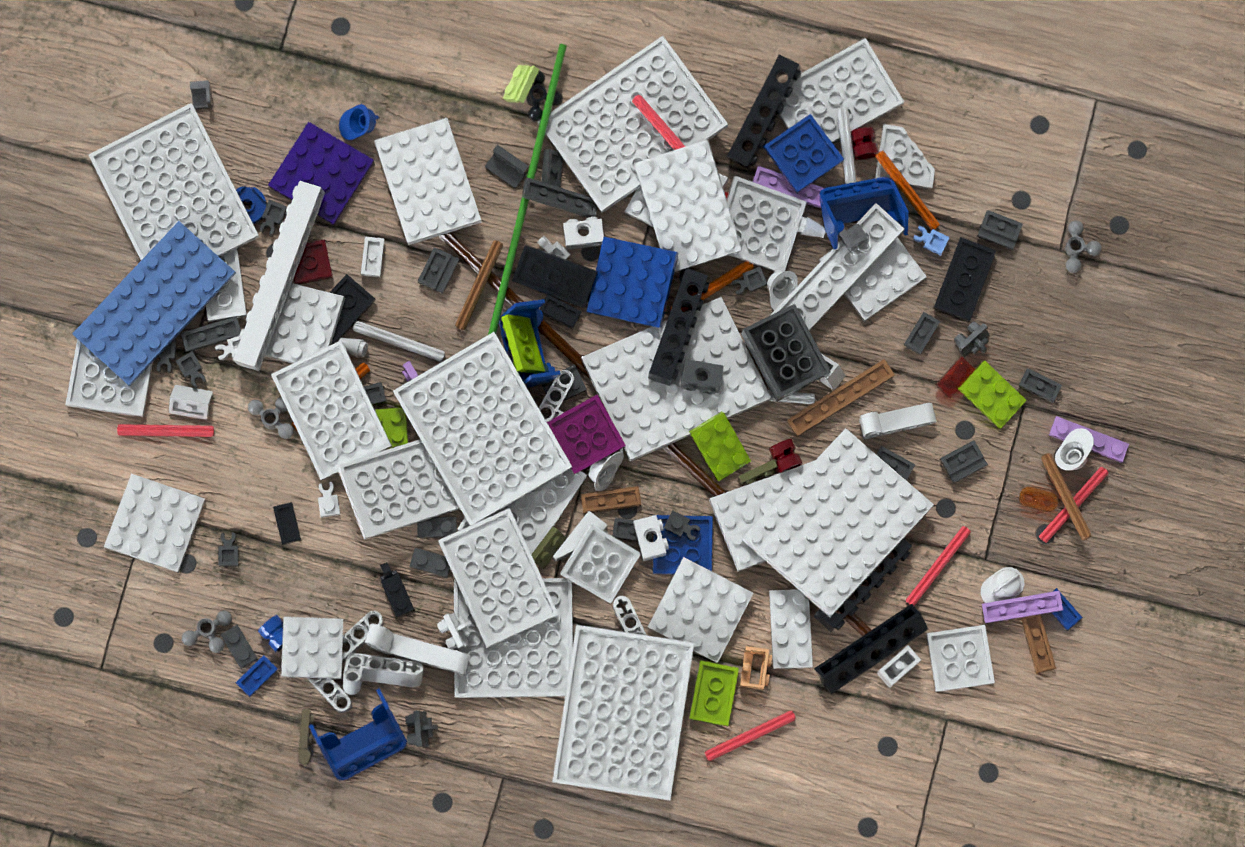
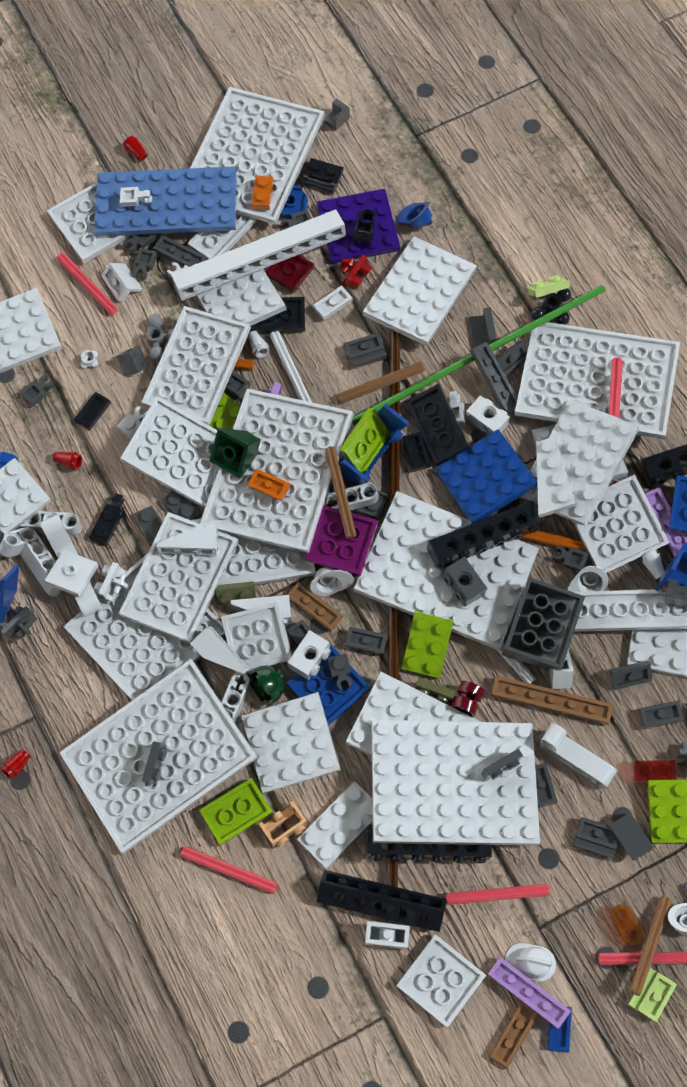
camera: 55 degrees right, 10 degrees down
none -> red cone [1,749,31,780]
none -> white plate [44,550,99,597]
none -> red cone [53,451,82,470]
none -> white plate [80,350,99,368]
none -> flat silver panel [116,346,148,376]
none -> white plate [119,187,152,207]
none -> red cone [123,136,148,161]
none -> dark grey plate [142,741,167,785]
none -> white slope [156,524,219,555]
none -> white slope [190,626,251,674]
none -> dark green slope [209,428,261,478]
none -> orange plate [247,469,291,502]
none -> dark green cylinder [247,665,285,706]
none -> orange plate [252,176,274,210]
none -> black plate [301,158,344,194]
none -> medium nougat axle [325,446,356,539]
none -> red hips [340,254,372,289]
none -> dark grey plate [345,626,388,655]
none -> black piece [353,209,375,246]
none -> dark grey plate [481,748,523,781]
none -> white wing [536,436,577,518]
none -> dark grey plate [610,660,652,690]
none -> dark grey panel [610,812,654,861]
none -> yellowish green plate [628,967,677,1022]

